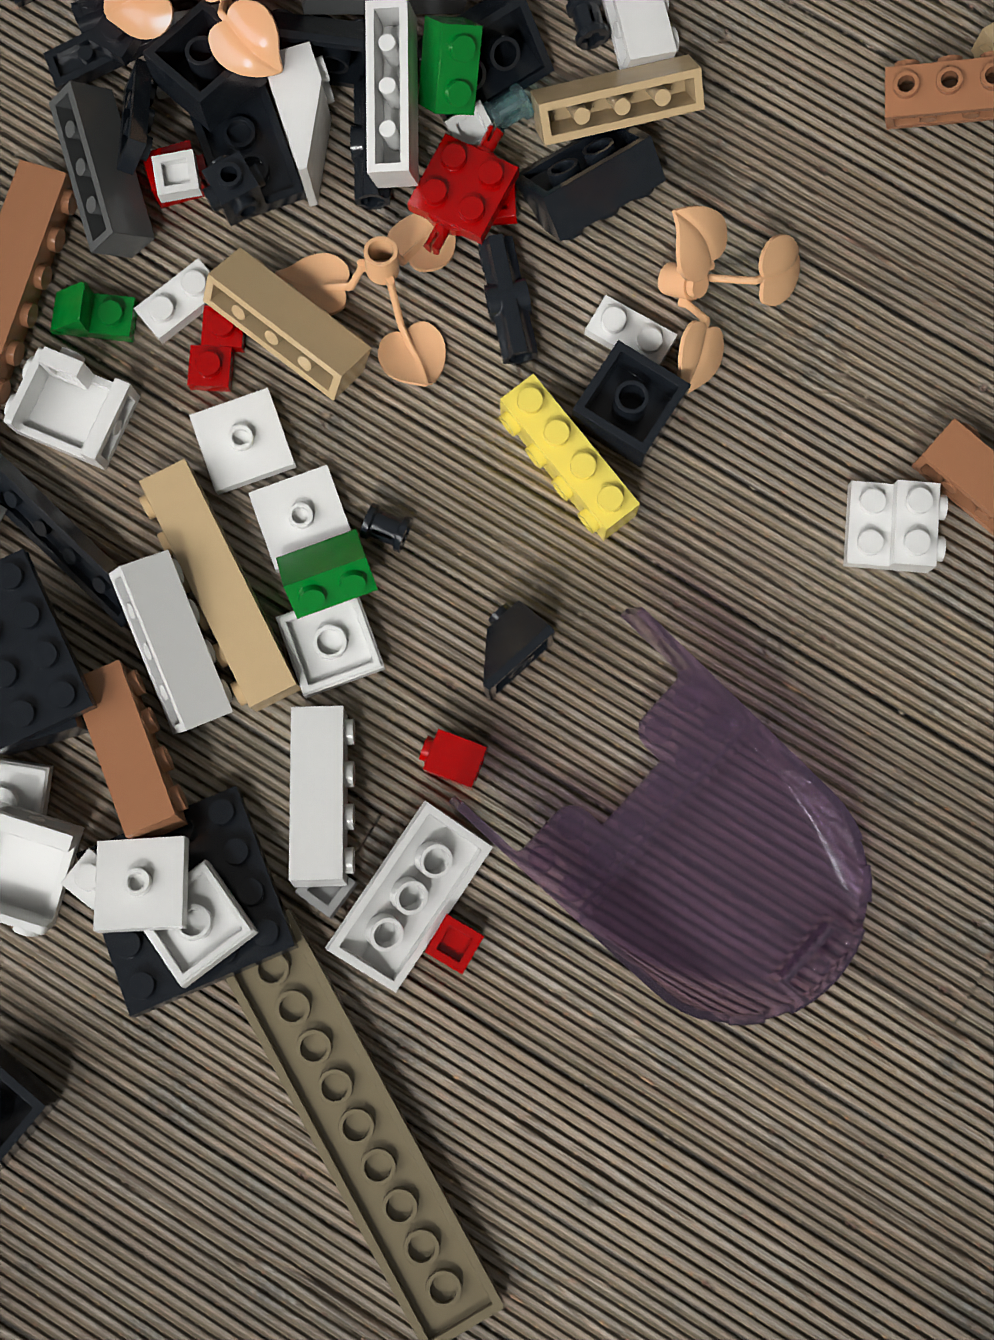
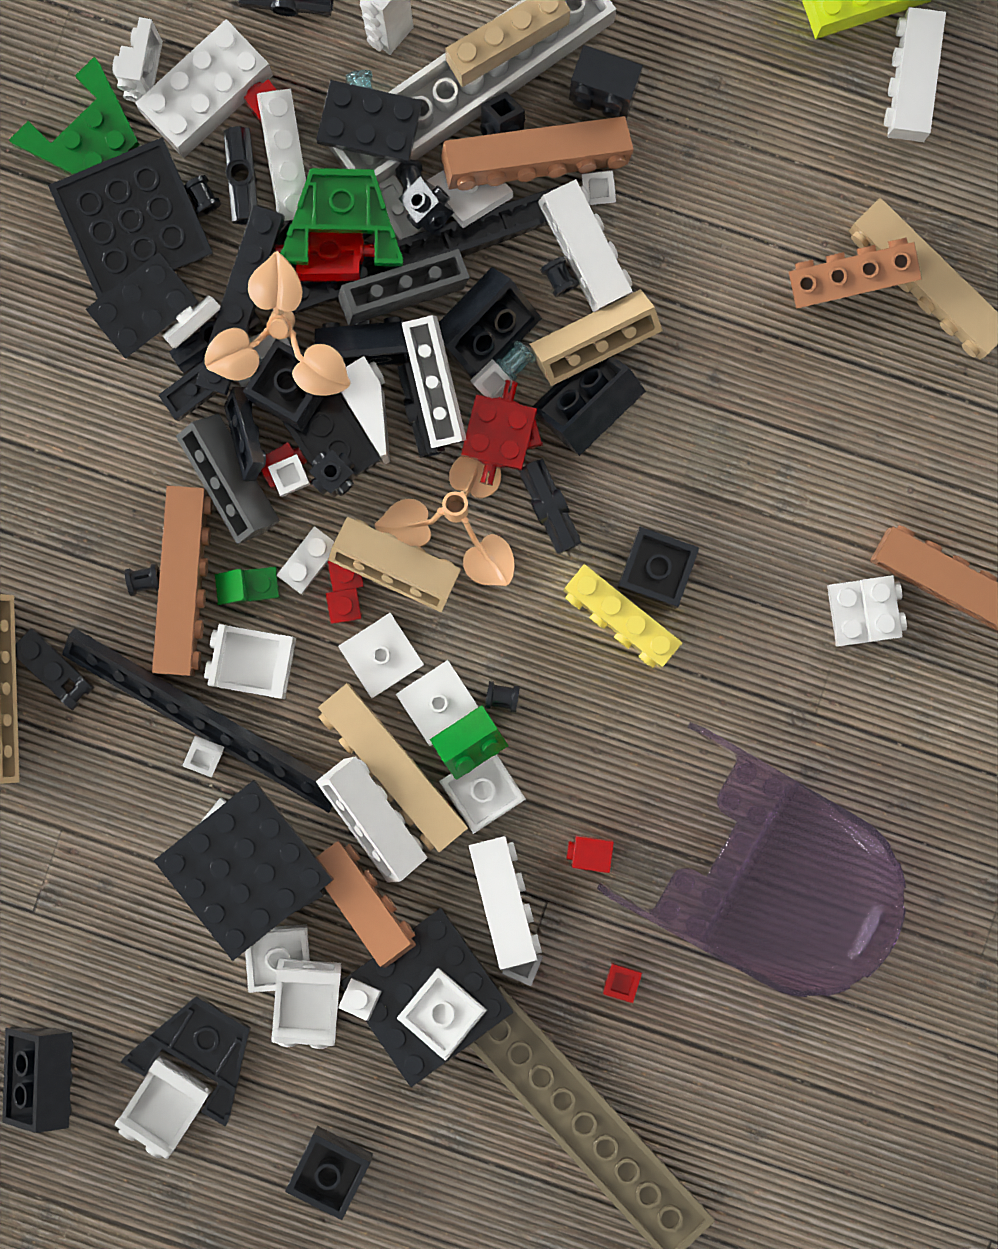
camera: 15 degrees left, 5 degrees up
white plate [38,346,95,390] -> none
white plate [93,836,189,933] -> none
white slope [325,801,493,993] -> none
green brick [418,15,483,115] -> none
black slope [483,600,555,700] -> none
white plate [584,295,678,366] -> none
light nougat plant [658,205,800,394] -> none

